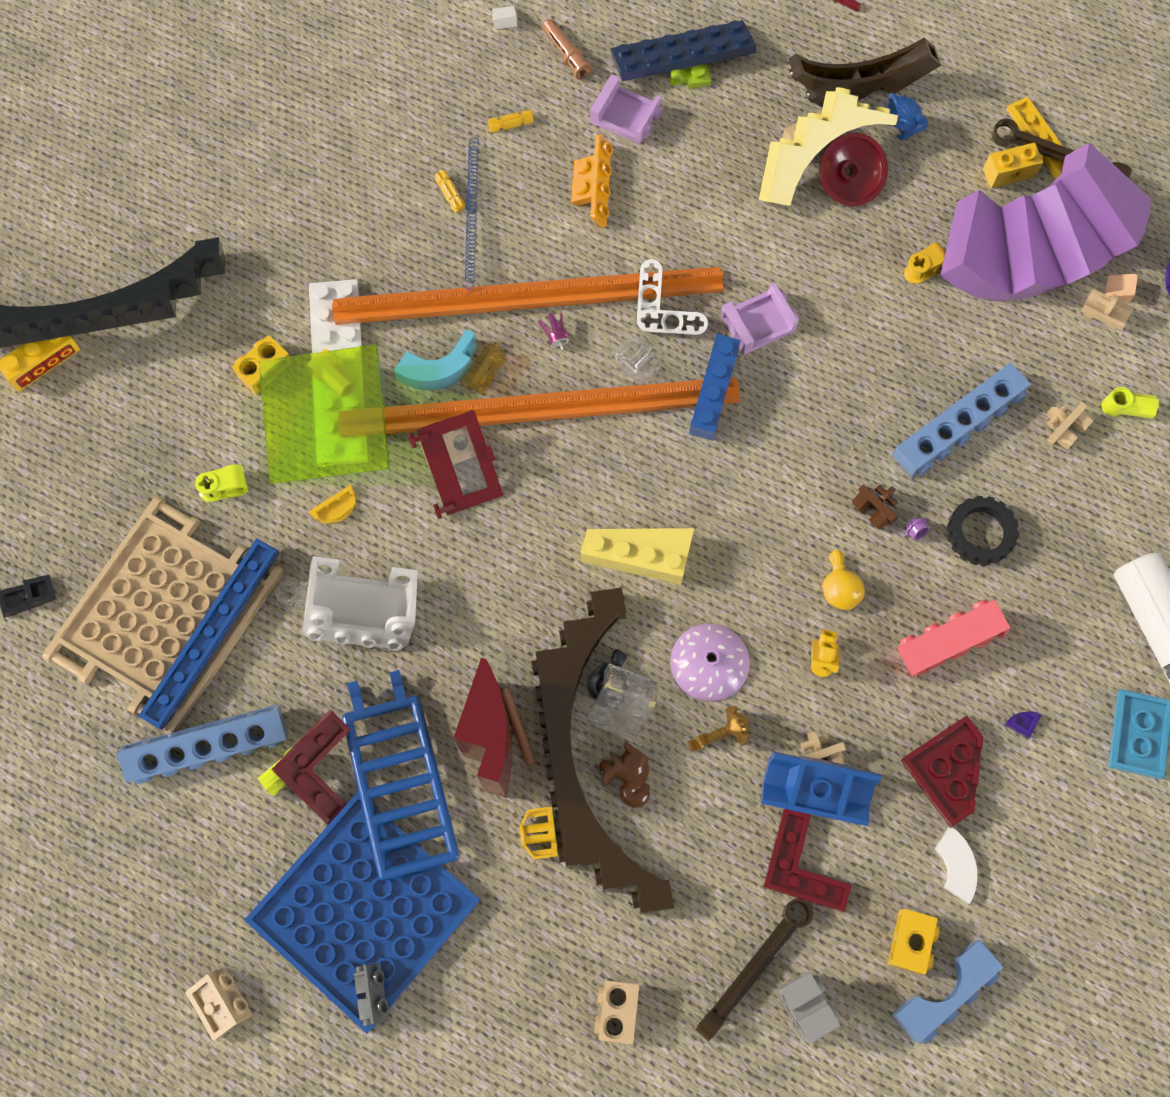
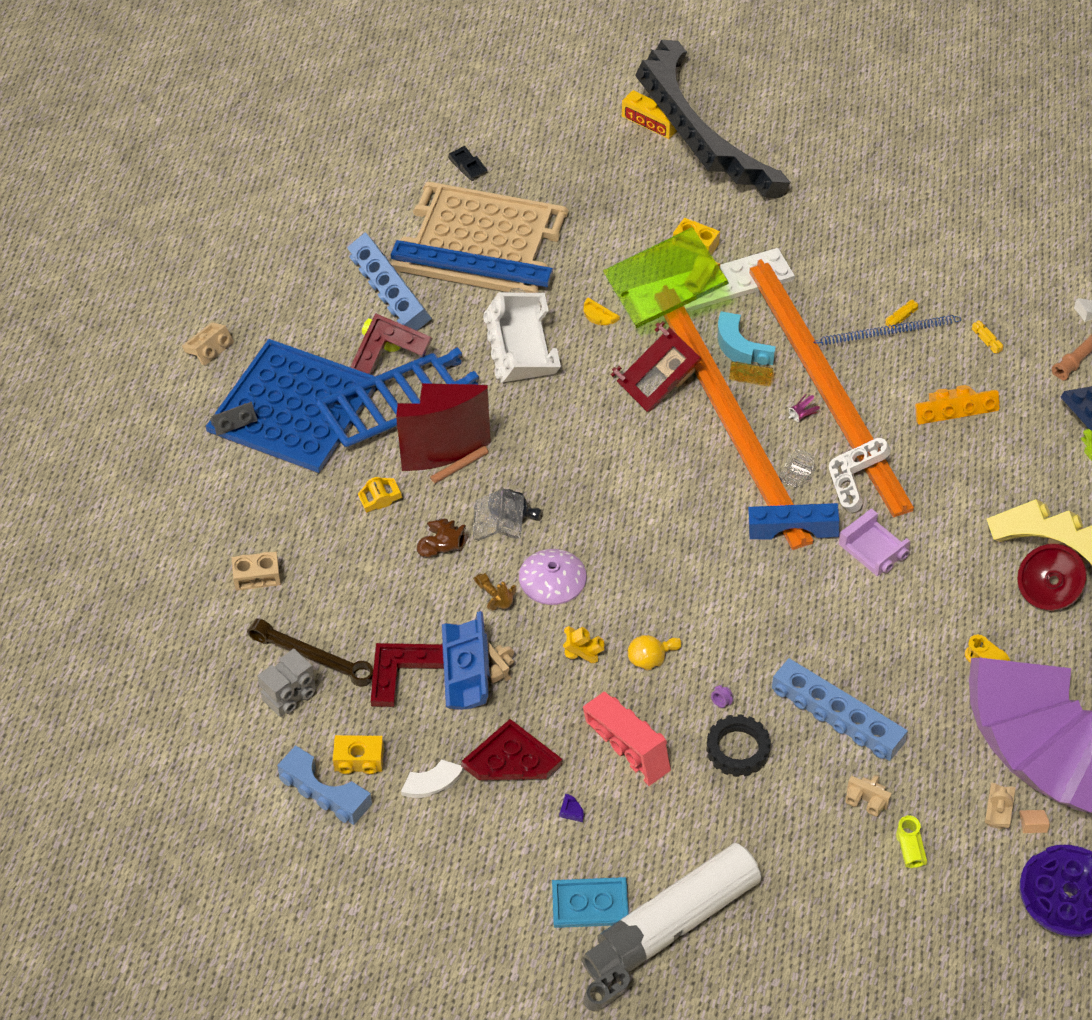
camera: 75 degrees right, 20 degrees down
neon yellow piece [195,464,248,502] -> none
dark brown arch [531,587,674,914] -> none
light yellow wedge [581,528,694,585] -> none
lavender panel [590,74,663,144] -> none
reddish brown hips [852,484,898,530] -> none

